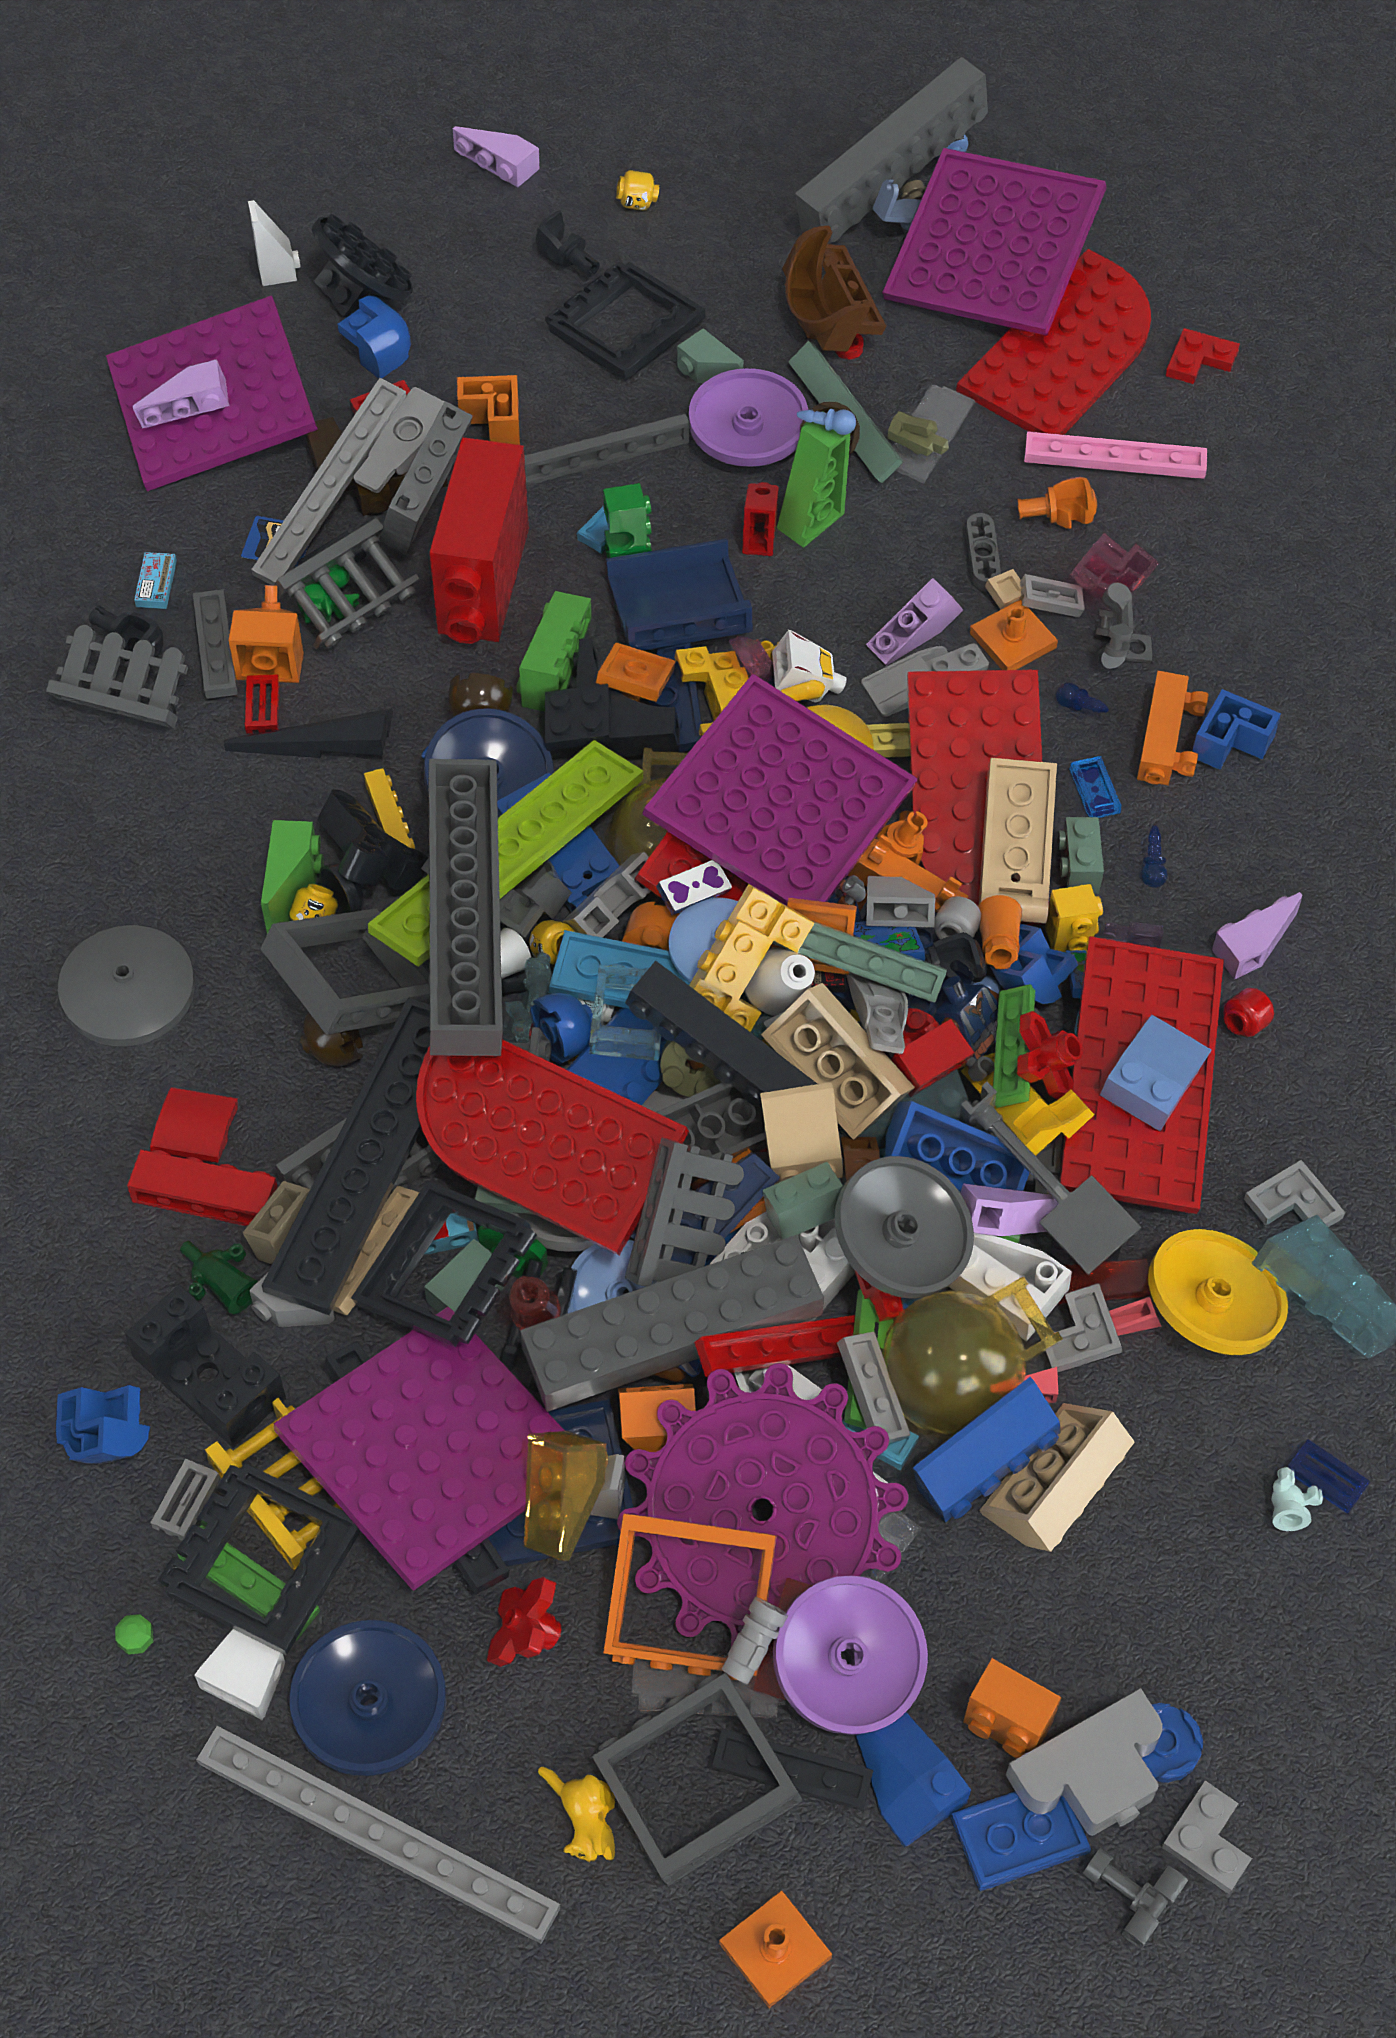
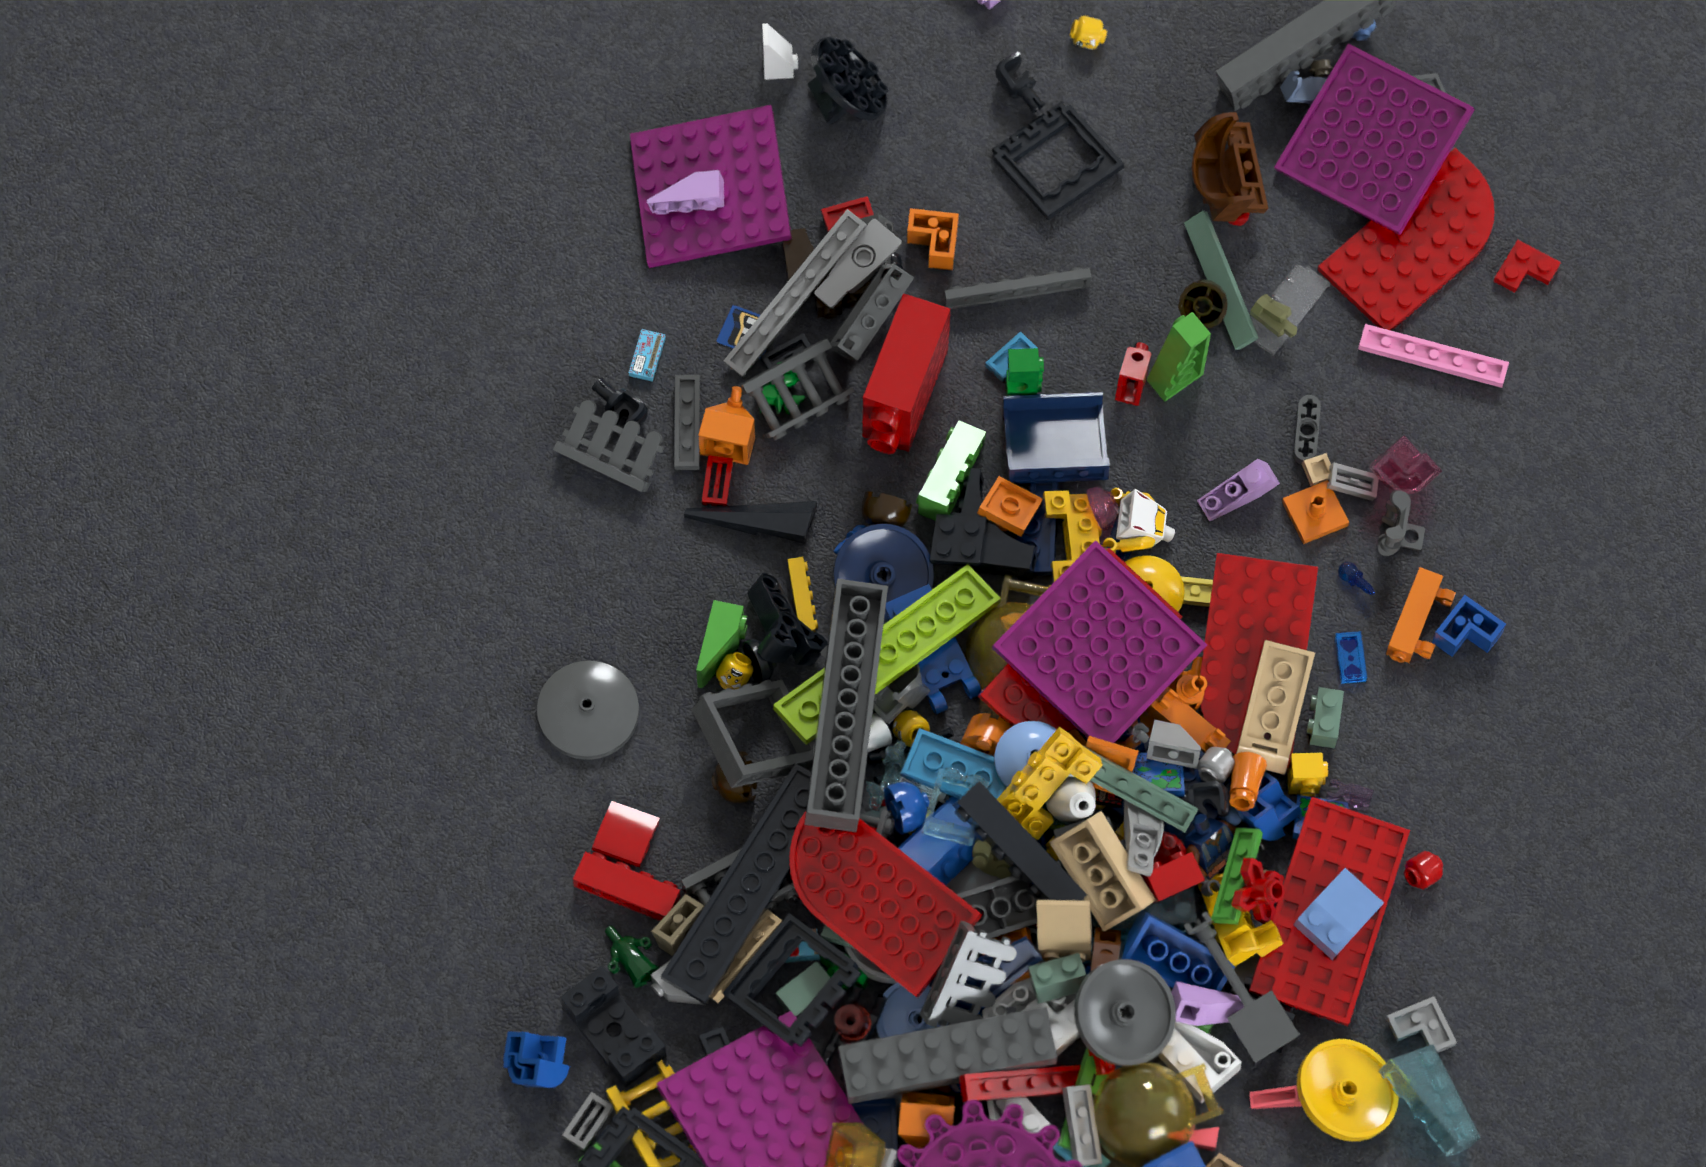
camera: 10 degrees right, 10 degrees up
blue brick [338,296,411,379] -> none
light grey arch [562,851,651,938] -> none
tile [656,860,732,915] -> none
sand green slope [677,328,744,383] -> none
medium lavender dish [689,368,808,467] -> none
medium blue bar [797,409,856,435] -> none
light grey piece [861,643,989,717] -> none
orange piece [1017,477,1098,529] -> none
light grey plate [1041,1283,1123,1373] -> none
clear red tile [1058,1259,1151,1304] -> none
clear blue bar [1141,825,1168,888] -> none
lavender slope [1212,892,1303,980] -> none

